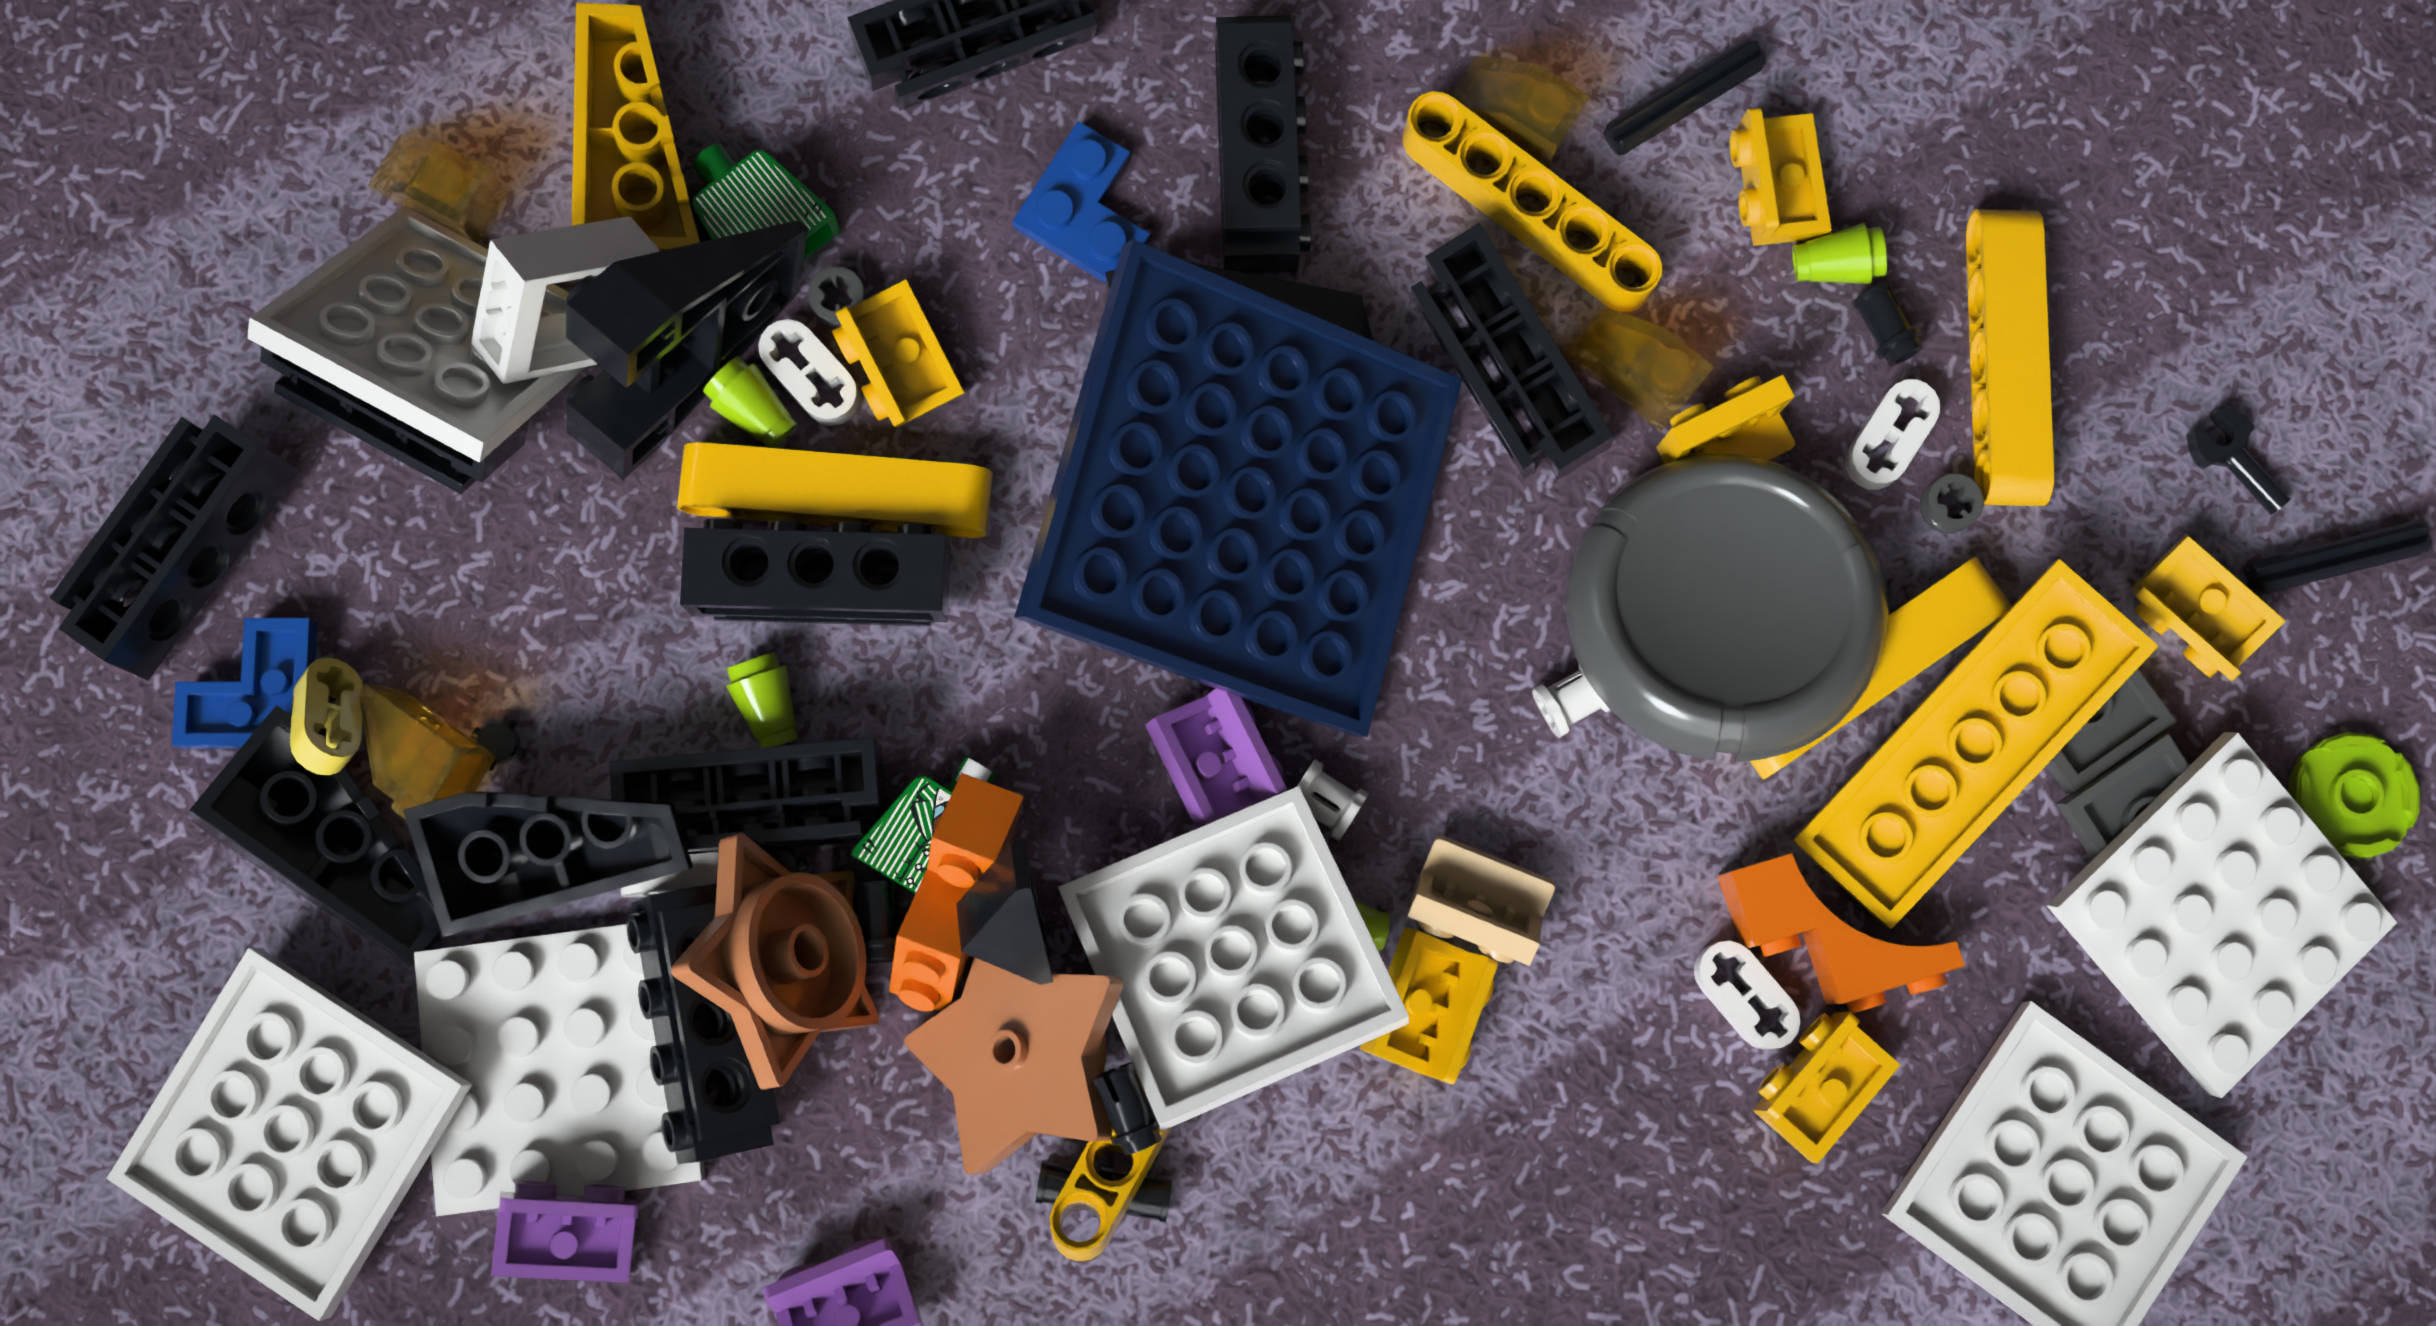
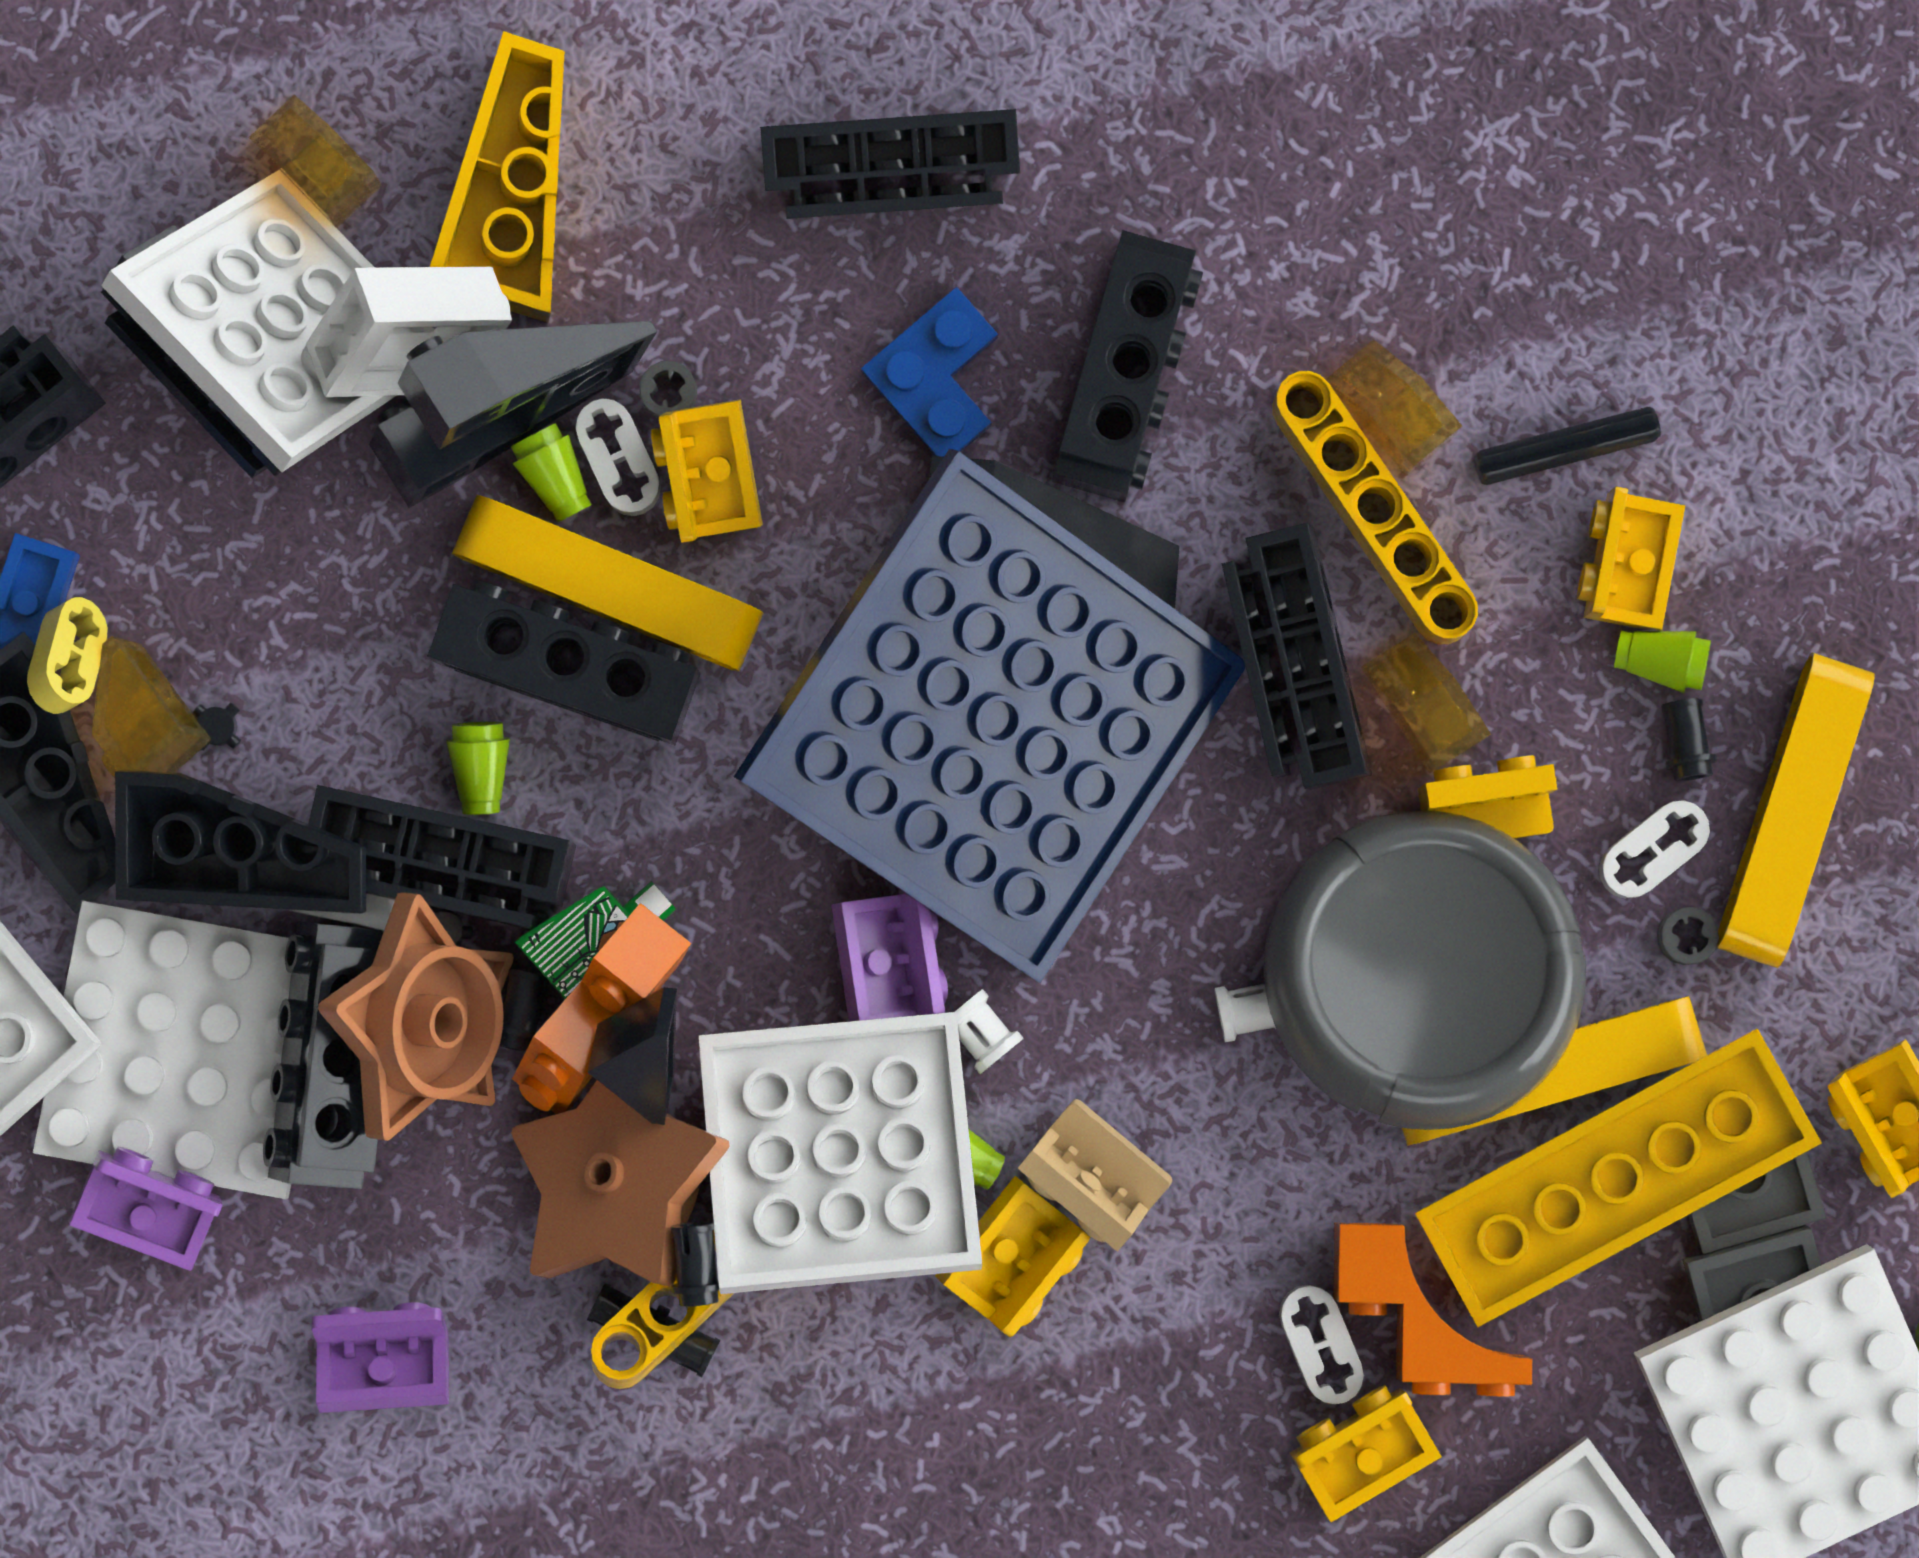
camera: 25 degrees right, 5 degrees up
green torso [691,143,841,261] -> none

